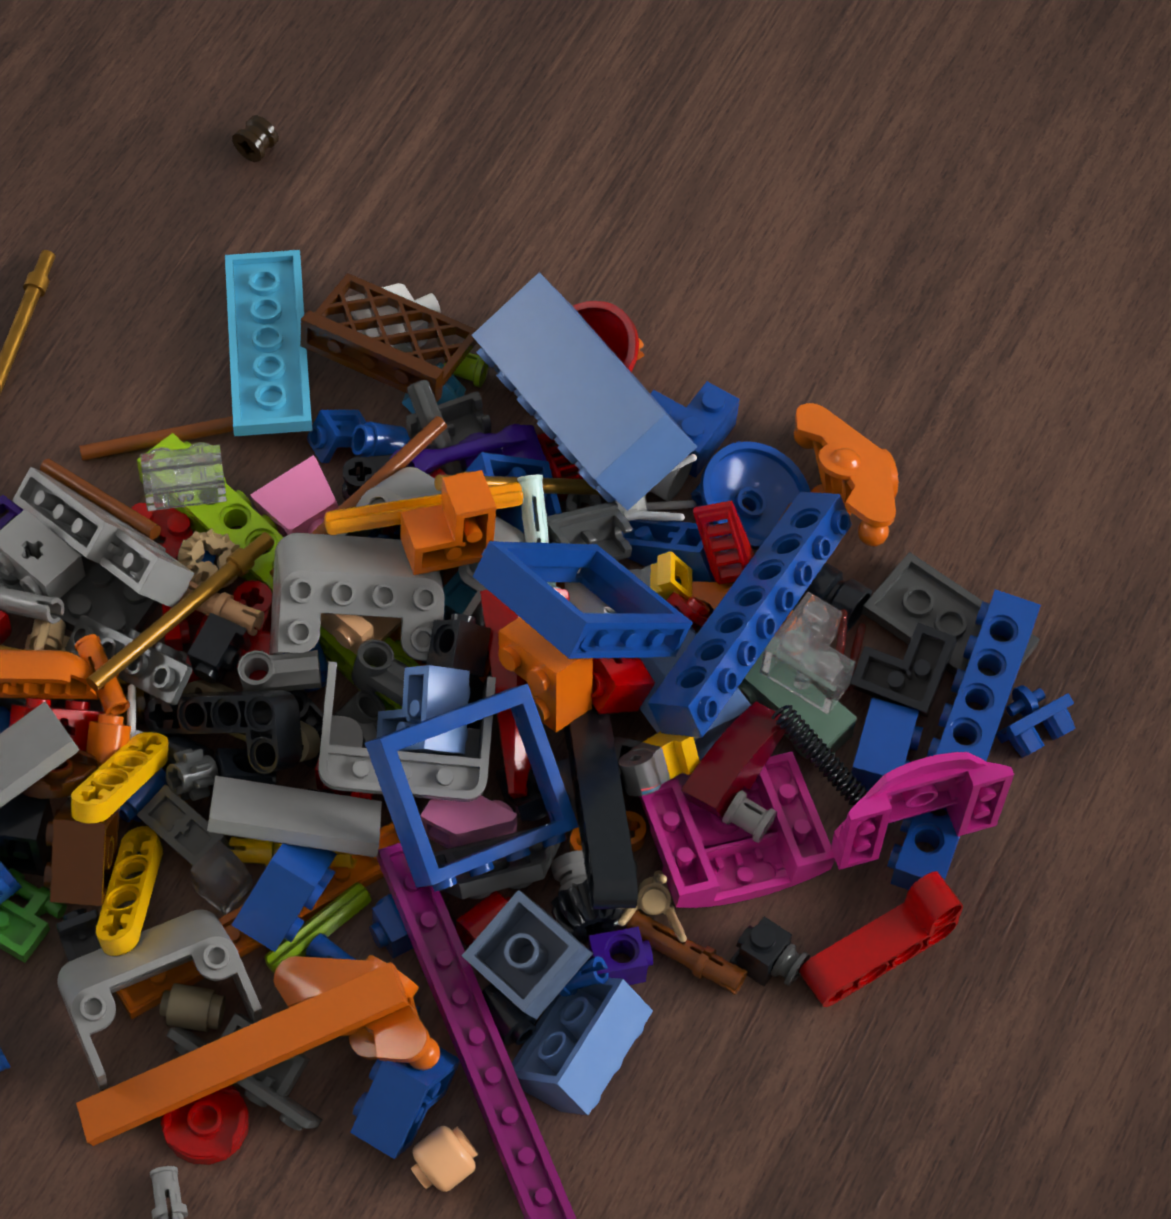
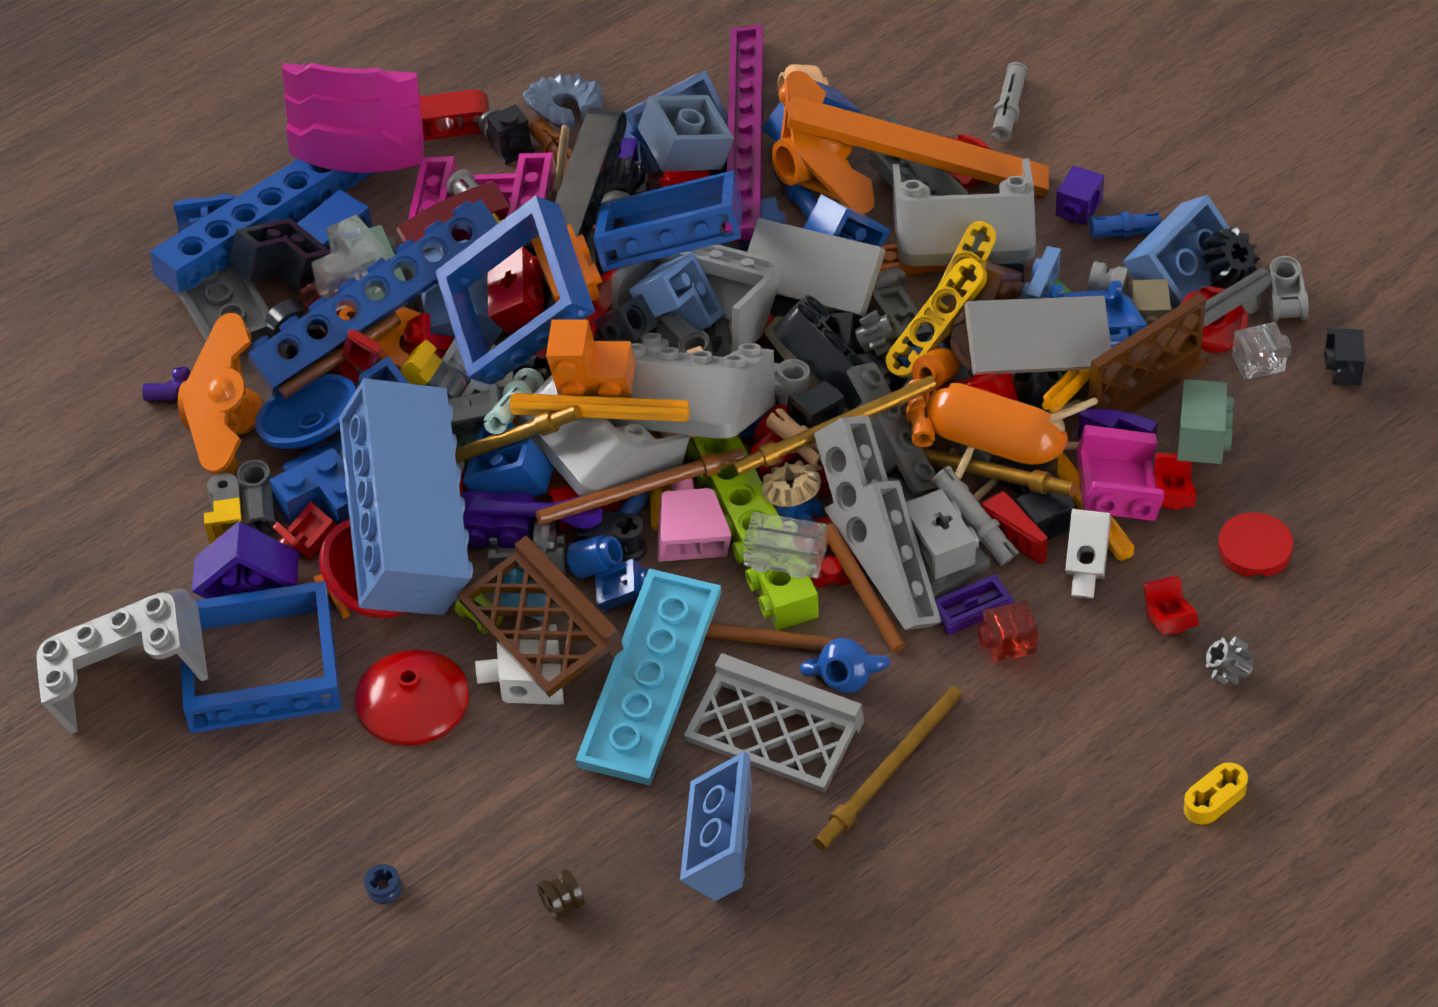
camera: 150 degrees left, 10 degrees down
black piece [771,705,895,824] -> none
none -> light grey windscreen [36,589,208,734]
none -> dark purple arm [142,366,191,401]
none -> blue window [180,581,342,733]
none -> dark purple brick [192,521,299,599]
none -> leg [204,473,243,545]
none -> dark grey piece [237,460,276,535]
none -> red bracket [273,502,337,560]
none -> red dish [354,649,469,746]
none -> dark blue bush [364,864,402,904]
none -> sand blue piece [523,74,604,133]
none -> medium blue slope [680,751,752,901]
none -> light grey fence [684,653,864,793]
none -> blue piece [800,637,890,695]
none -> medium blue plate [1021,246,1061,299]
none -> dark purple brick [1055,165,1105,226]

